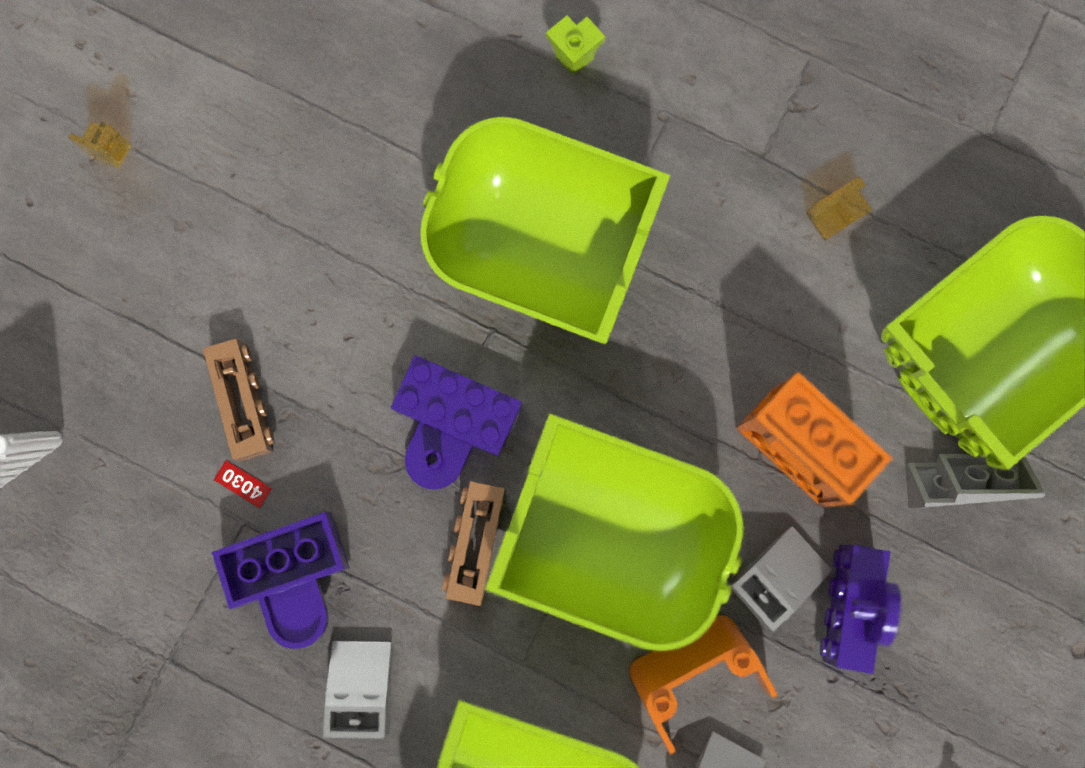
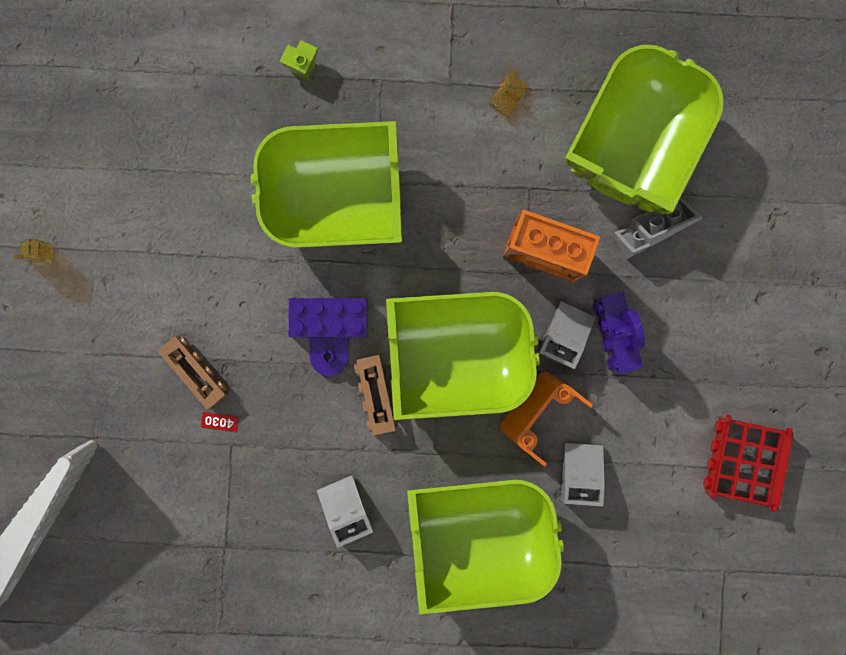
camera: 25 degrees left, 5 degrees up
dark purple brick [212,512,350,649] -> none

